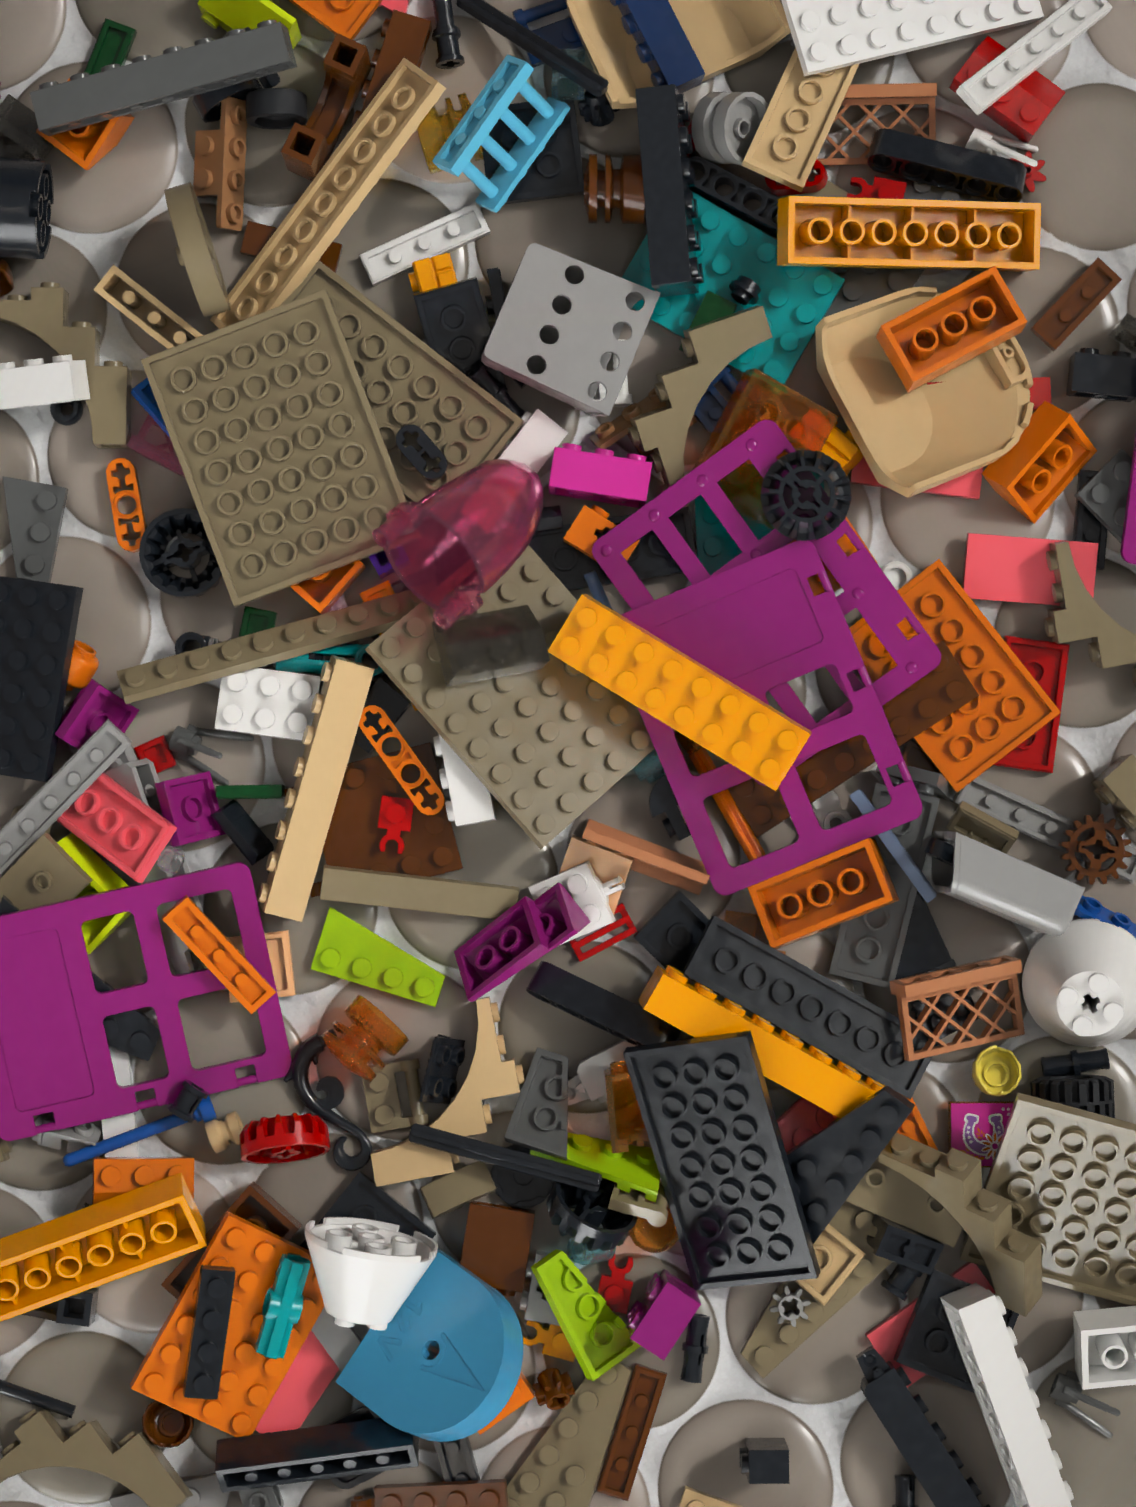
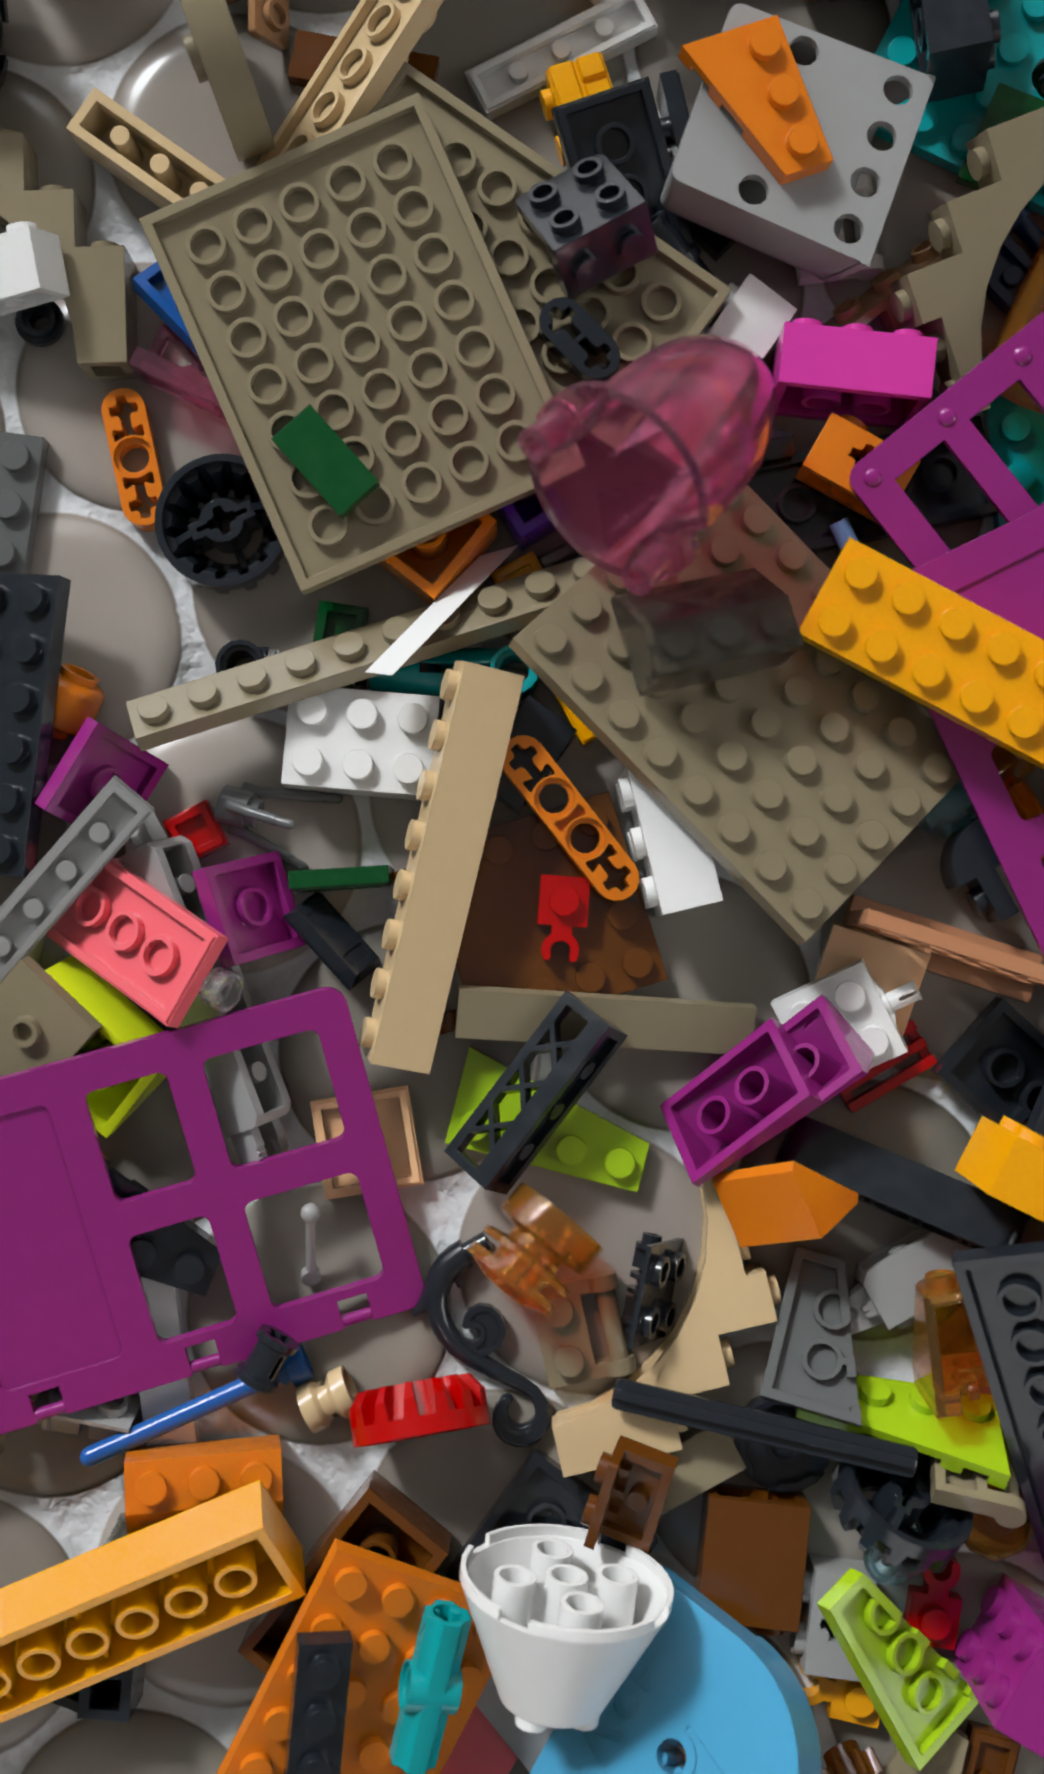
camera: 10 degrees right, 0 degrees up
orange plate [162,895,276,1014] -> none
none -> dark green tile [271,404,380,520]
none -> light grey hinge [300,1203,321,1286]
none -> white sticker [366,545,518,675]
none -> black fence [444,990,628,1195]
none -> black bracket [516,154,658,299]
none -> reddish brown bracket [581,1435,679,1553]
none -> orange wing [678,15,833,185]
none -> orange slope [712,1161,859,1247]

